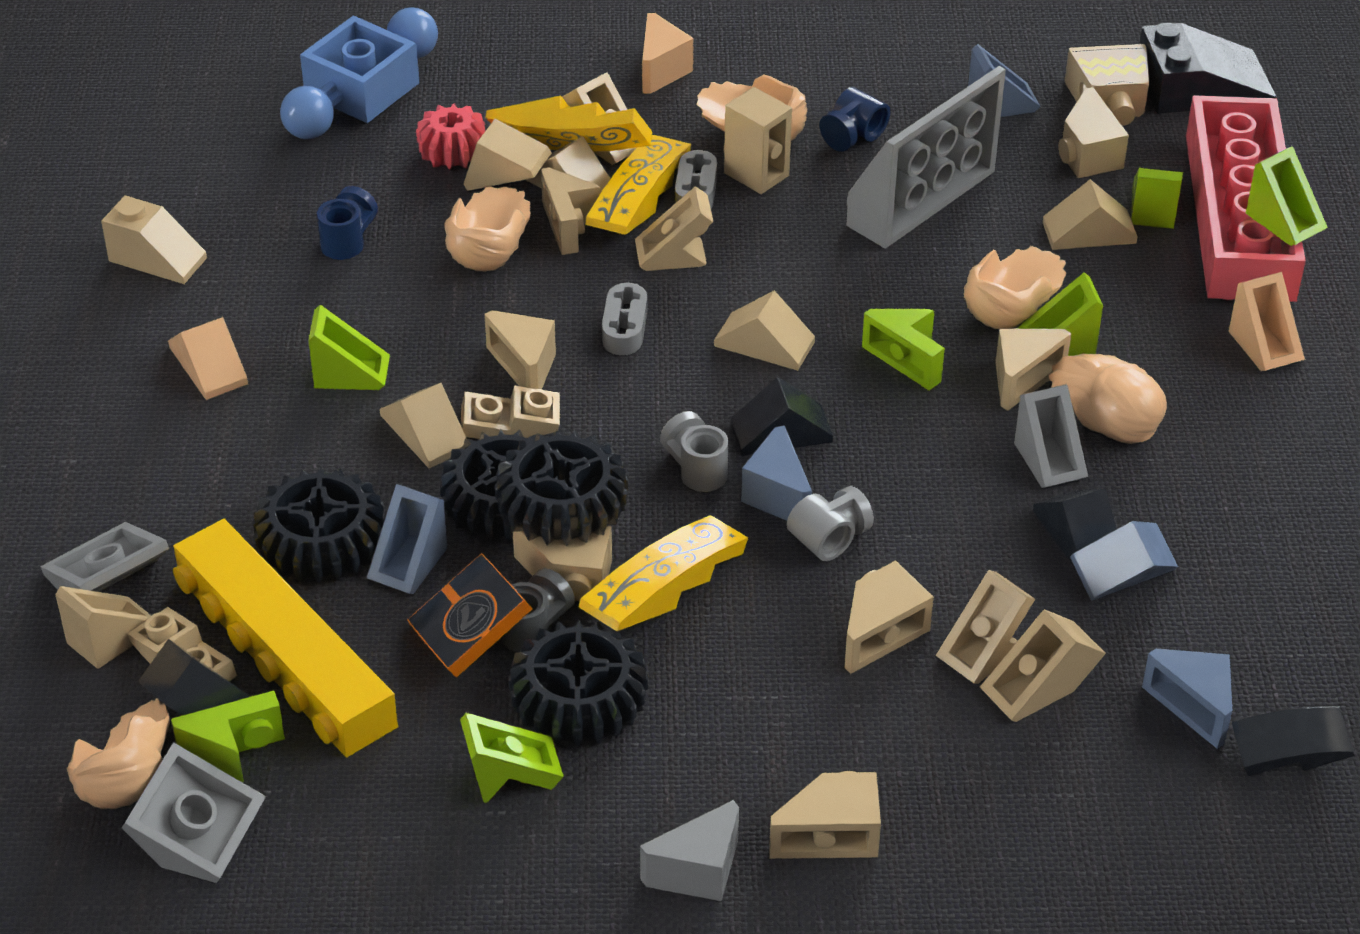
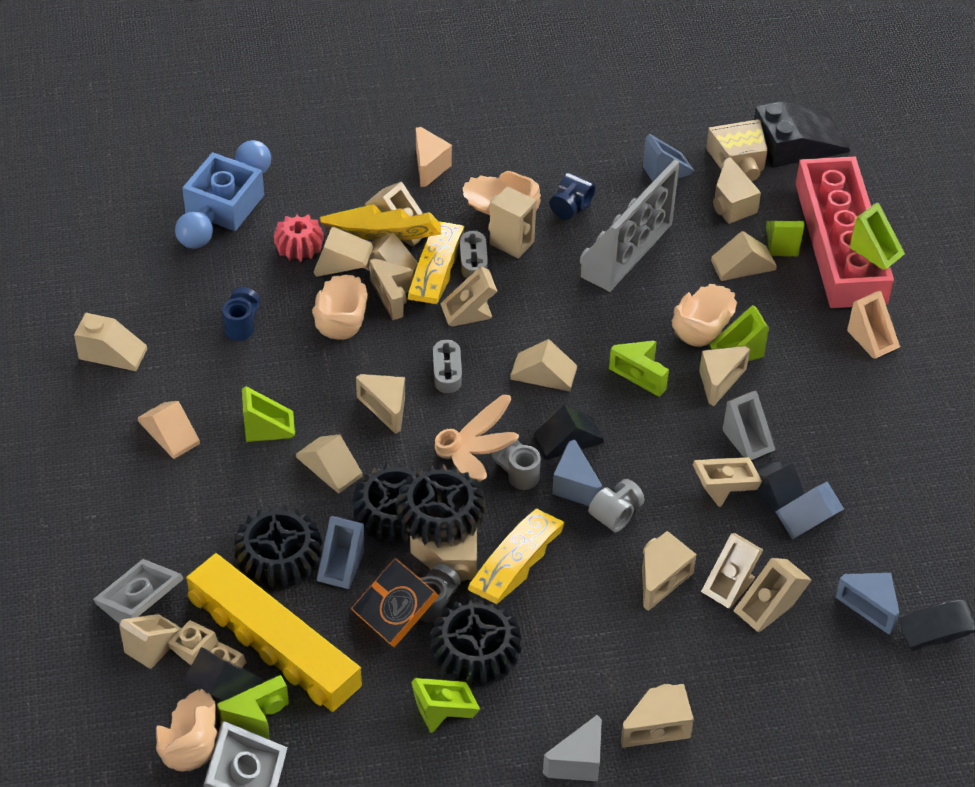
camera: 10 degrees left, 5 degrees up
tan slope [461,386,560,439] -> none
light nougat hair [1048,354,1167,444] -> none
none -> light nougat plant [435,395,519,482]
none -> tan slope [692,457,762,507]

